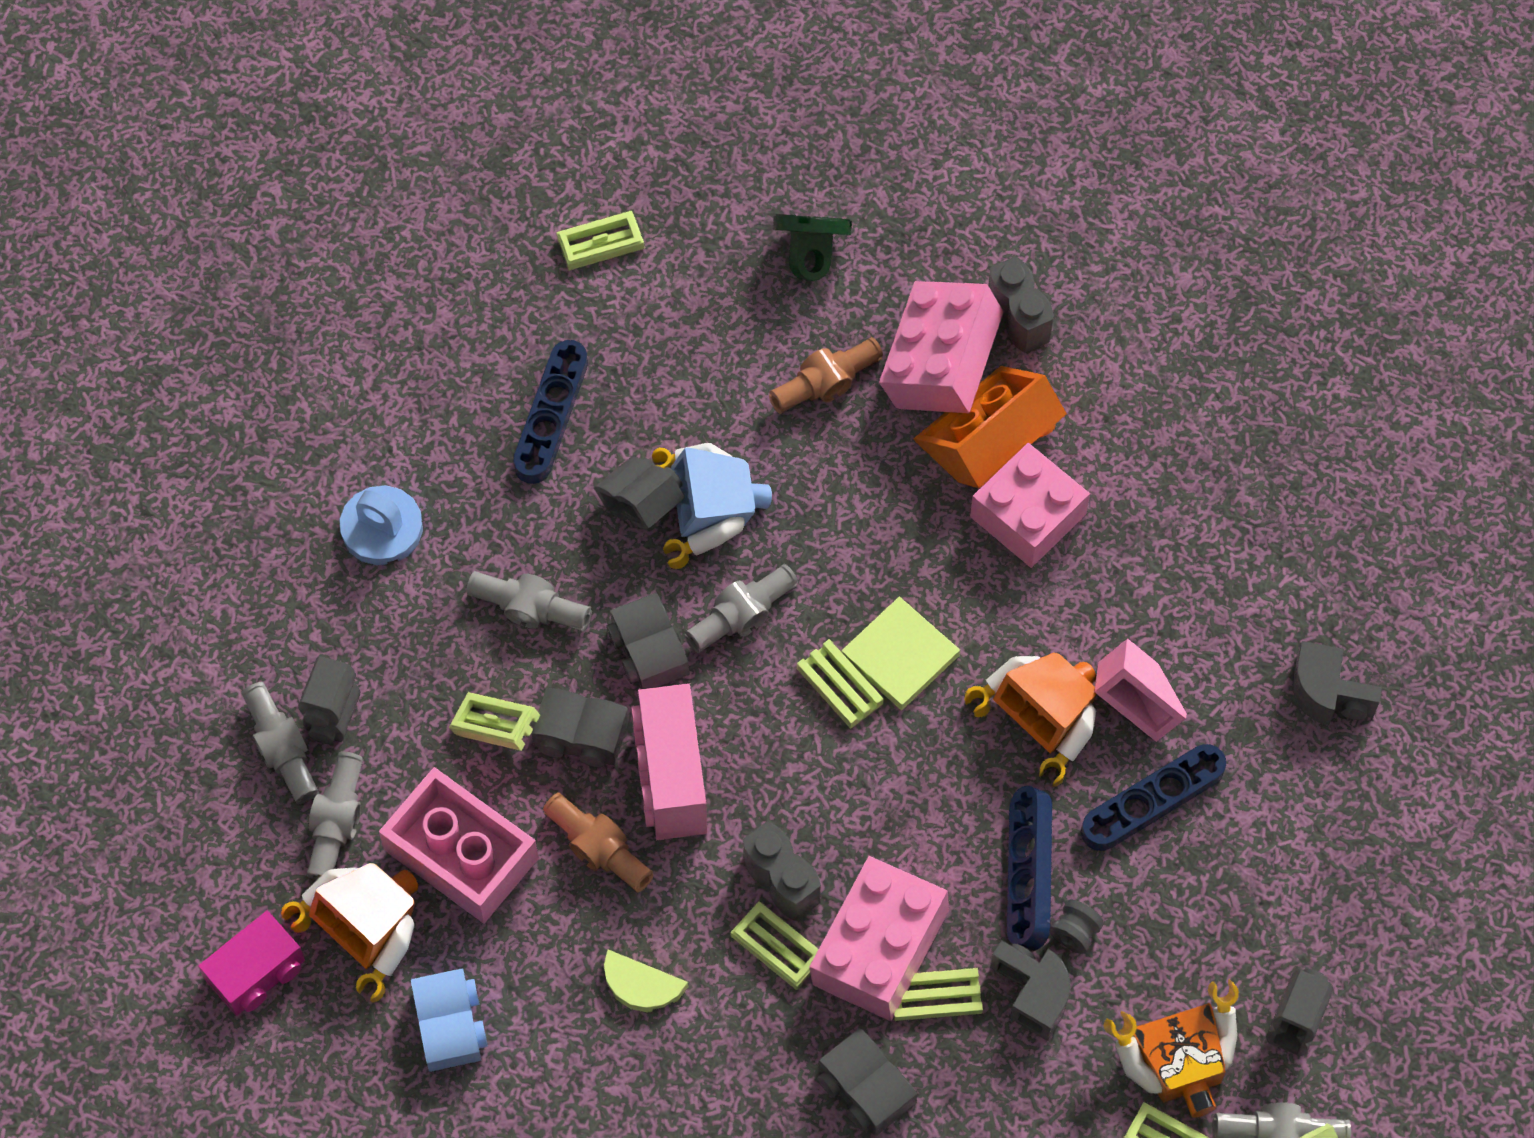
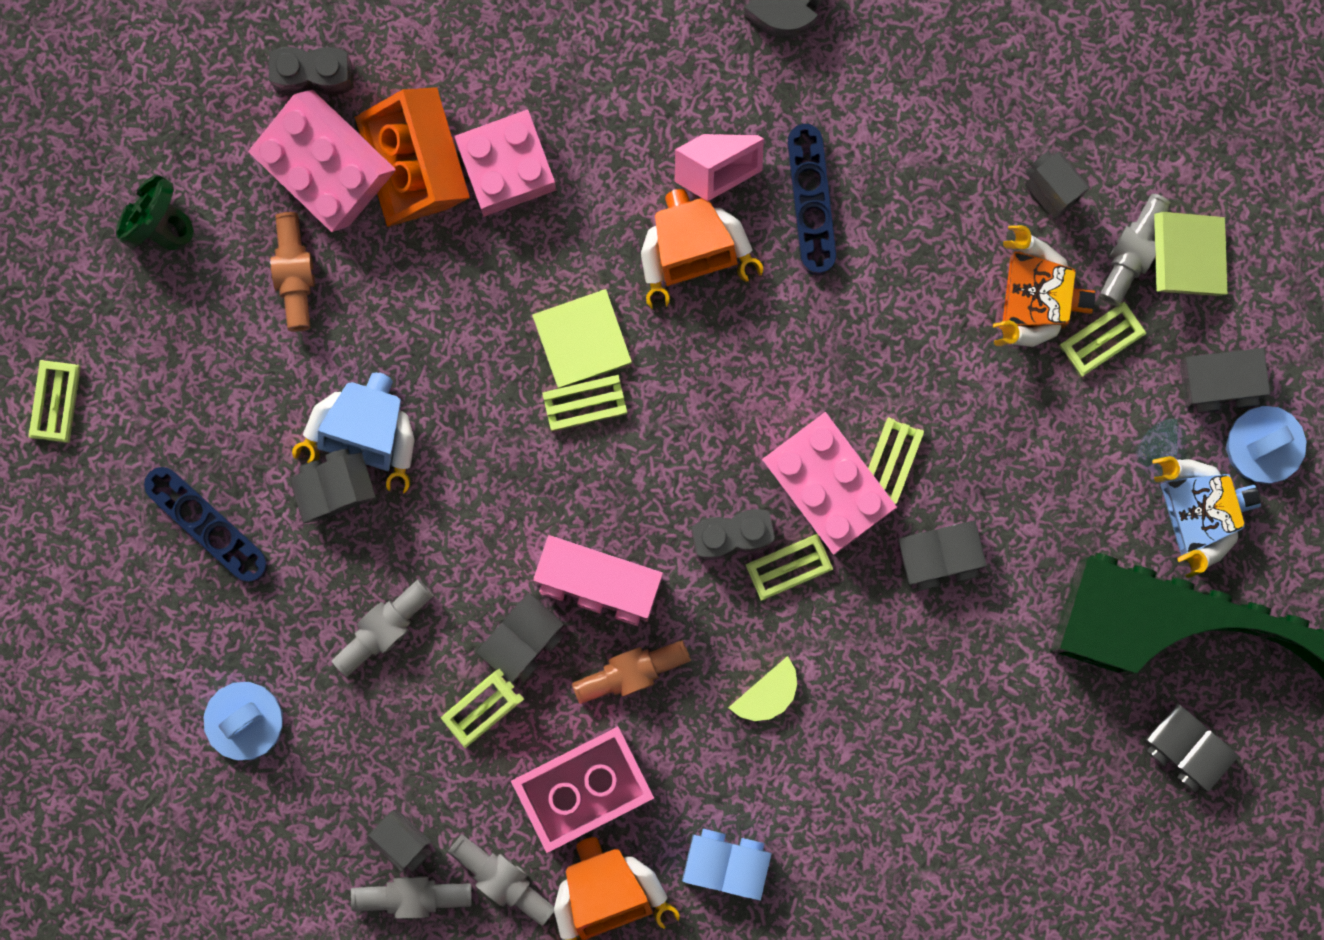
camera: 65 degrees left, 20 degrees up
dark grey brick [606,592,690,689] -> none
light grey pin [685,564,798,653] -> none
dark grey brick [990,940,1070,1041] -> none
dark blue beam [1007,785,1052,951] -> none
dark grey wheel [1050,899,1104,954] -> none

